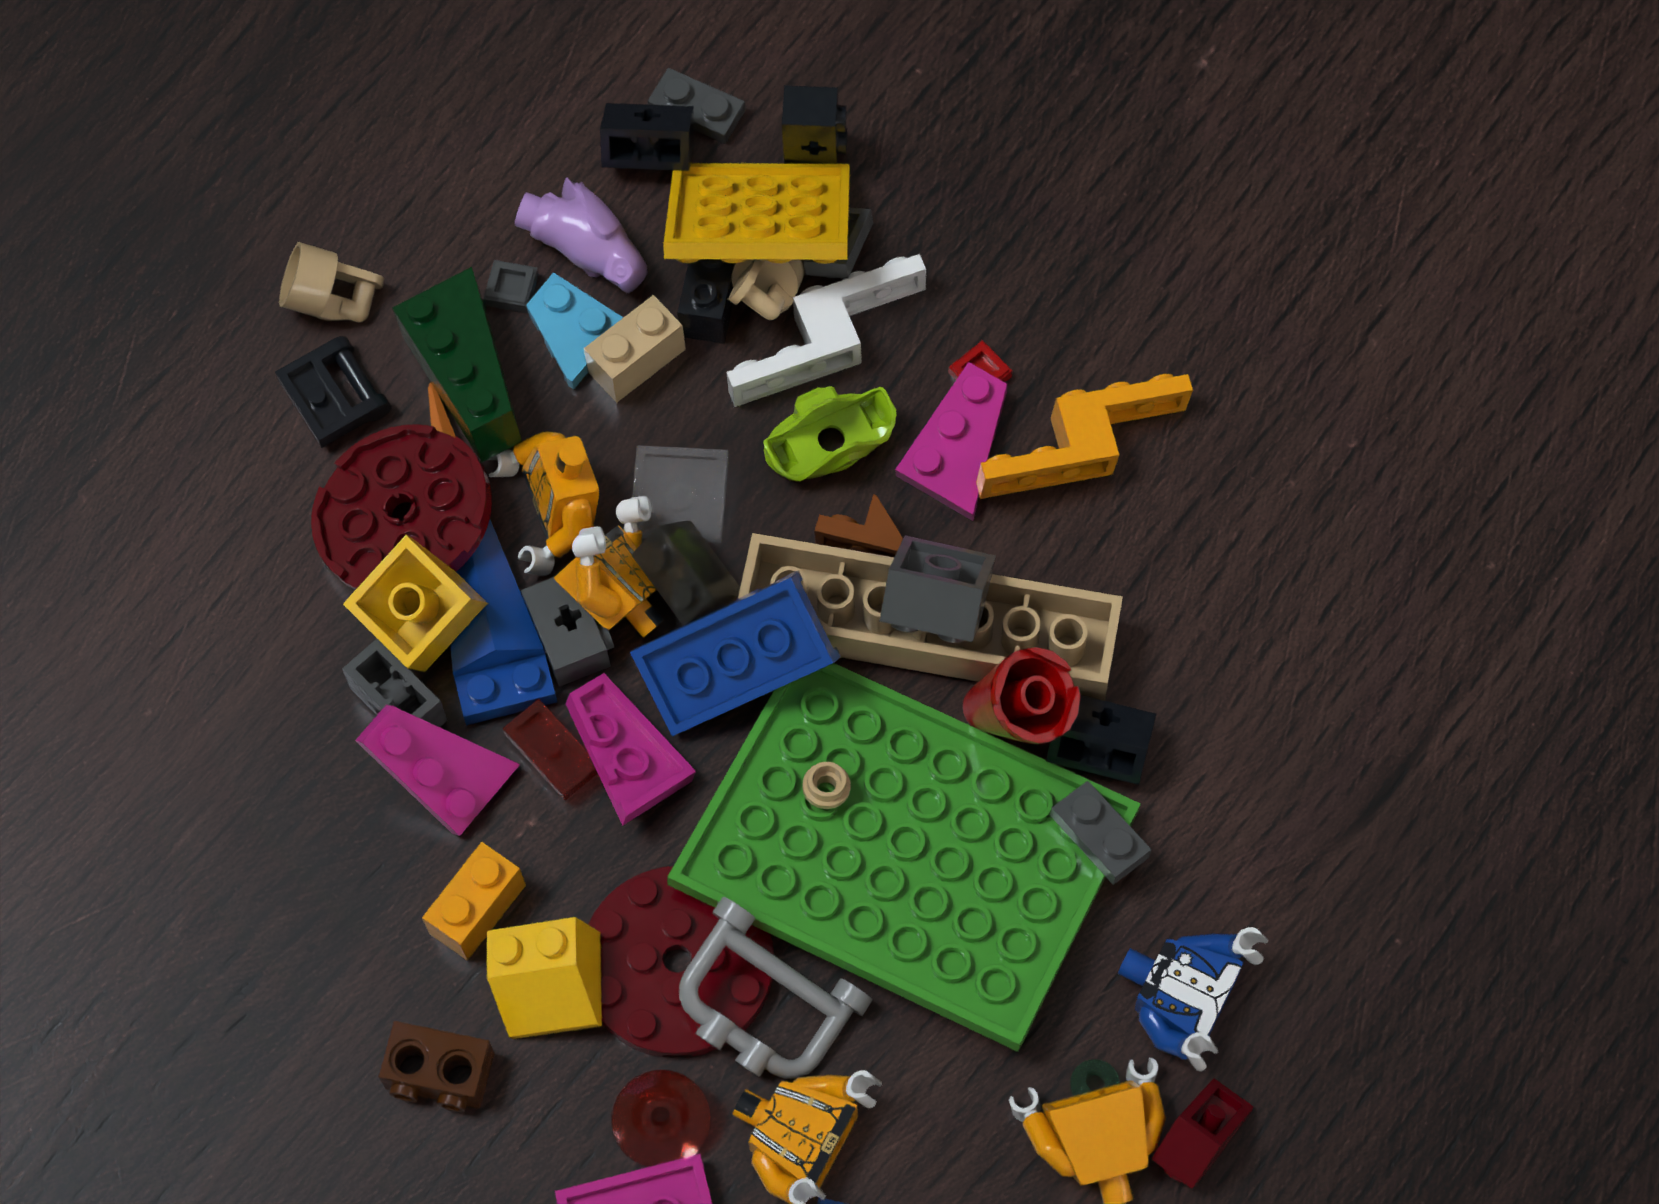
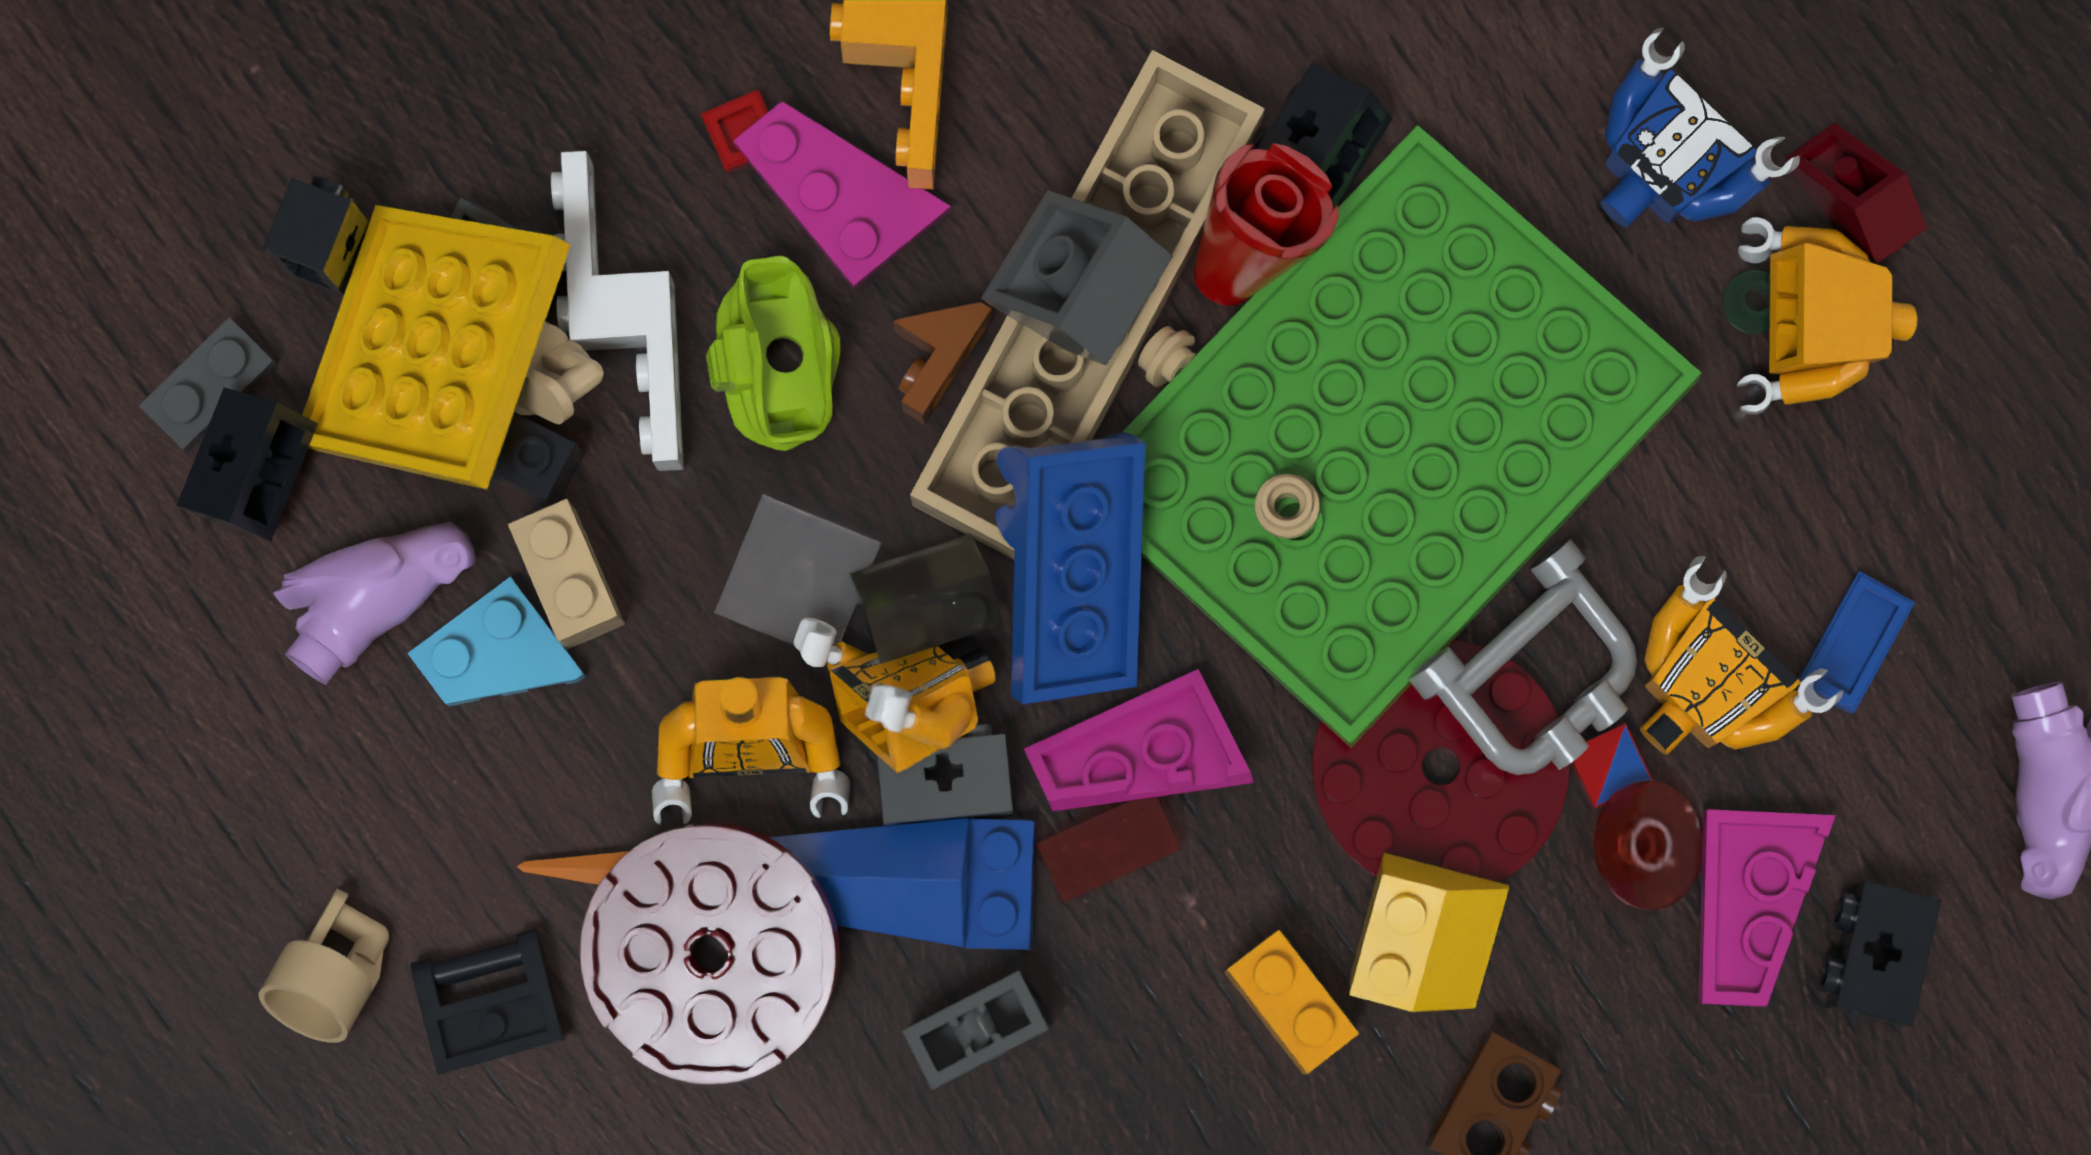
camera: 75 degrees left, 15 degrees up
yellow slope [343,535,488,672] -> none
dark pink wing [355,705,520,836] -> none
dark green wedge [392,267,522,462] -> none
dark grey tile [483,260,539,313] -> none
dark grey plate [1050,781,1152,885] -> none
none -> tan plate [1138,326,1196,387]
none -> tile [1571,723,1653,810]

